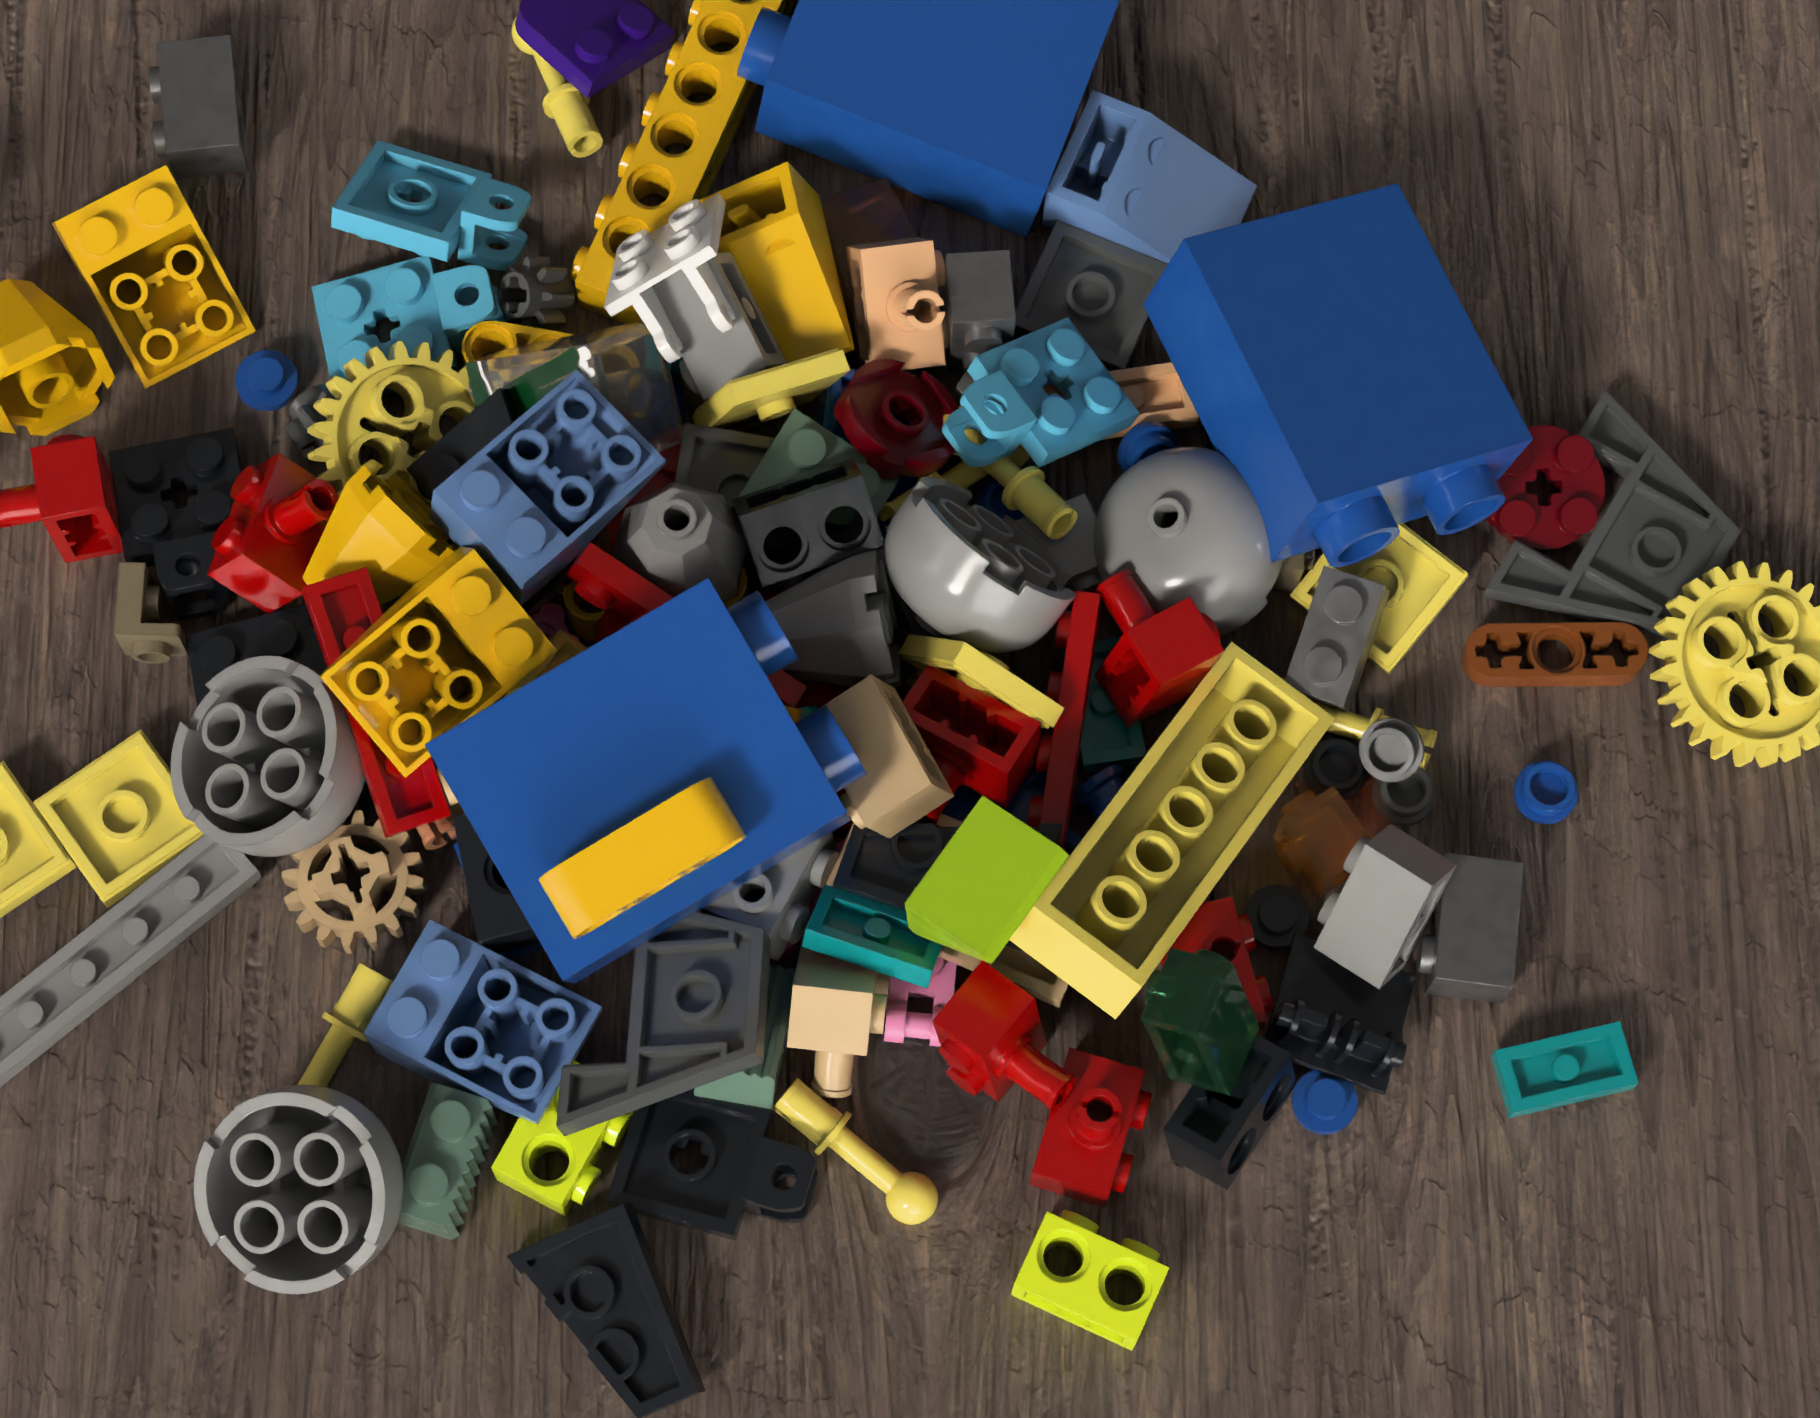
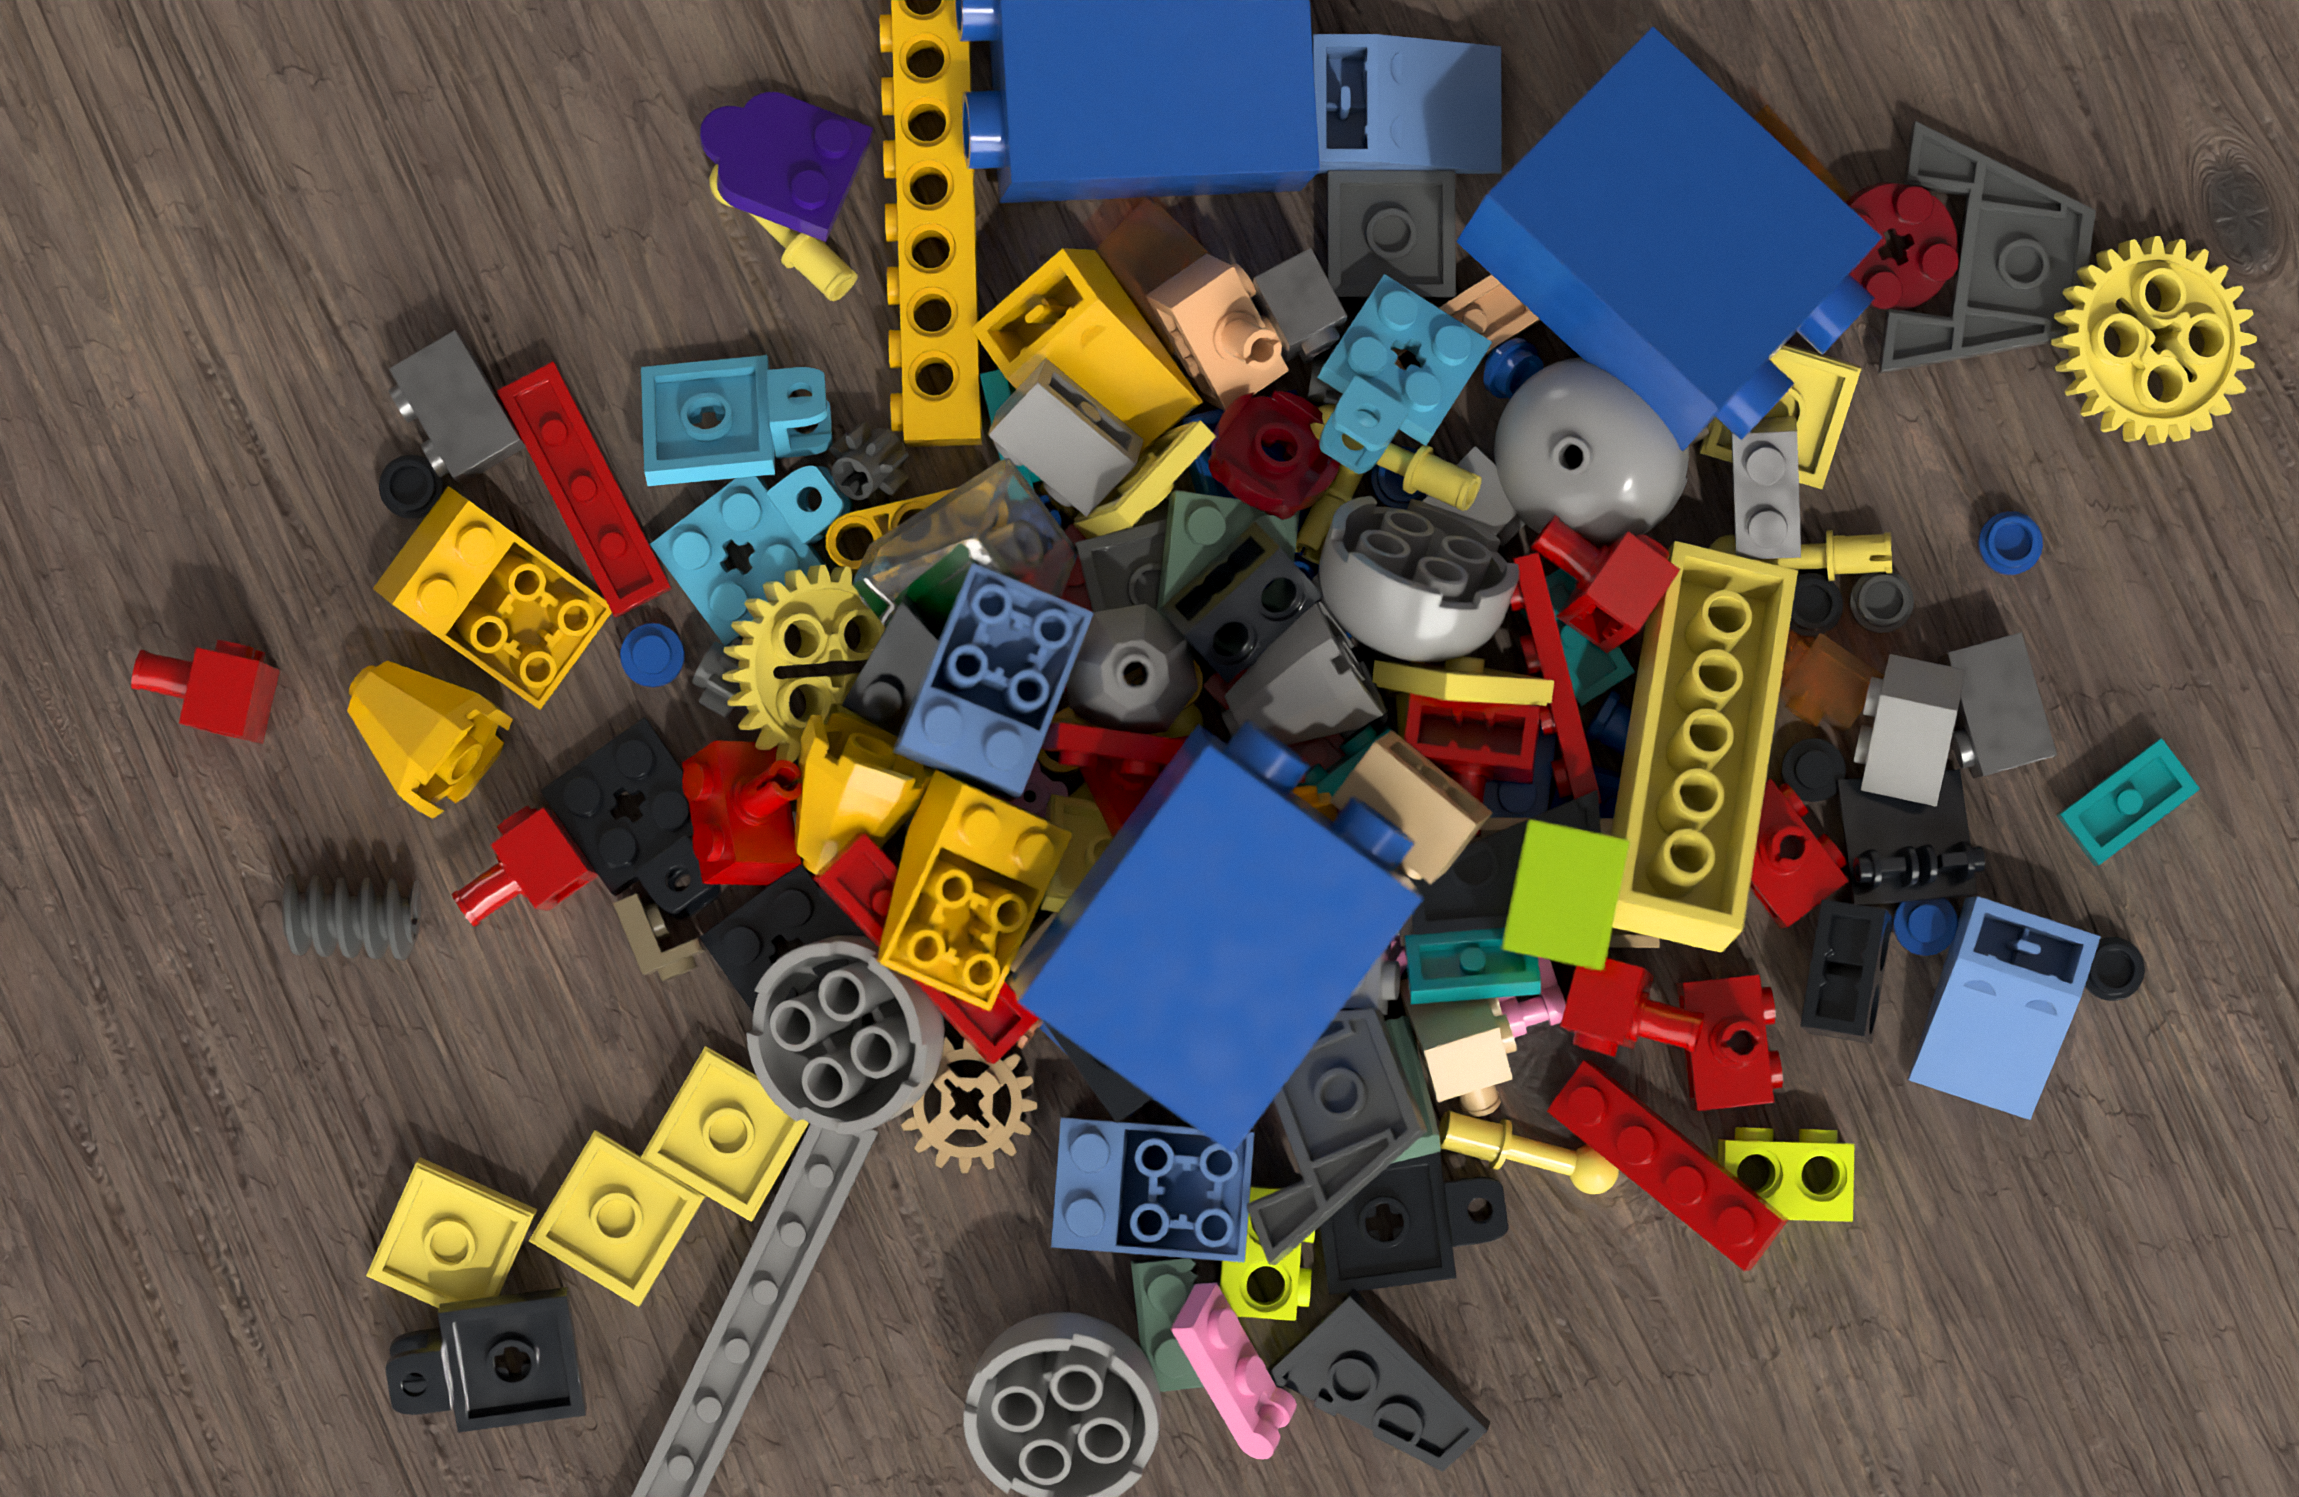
camera: 25 degrees left, 15 degrees up
light yellow pin [297,963,393,1087] -> none
yellow beam [538,777,746,939] -> none
white plate [604,193,736,363] -> none
clear green brick [1141,948,1259,1096] -> none
plate [1359,717,1424,782] -> none
dark orange beam [1461,622,1649,687] -> none
none -> black plate [379,455,444,519]
none -> red plate [497,362,673,618]
none -> bright pink plate [1171,1283,1297,1460]
none -> red plate [1547,1060,1789,1271]
none -> medium blue slope [1907,896,2101,1120]
none -> black plate [2085,937,2145,1001]

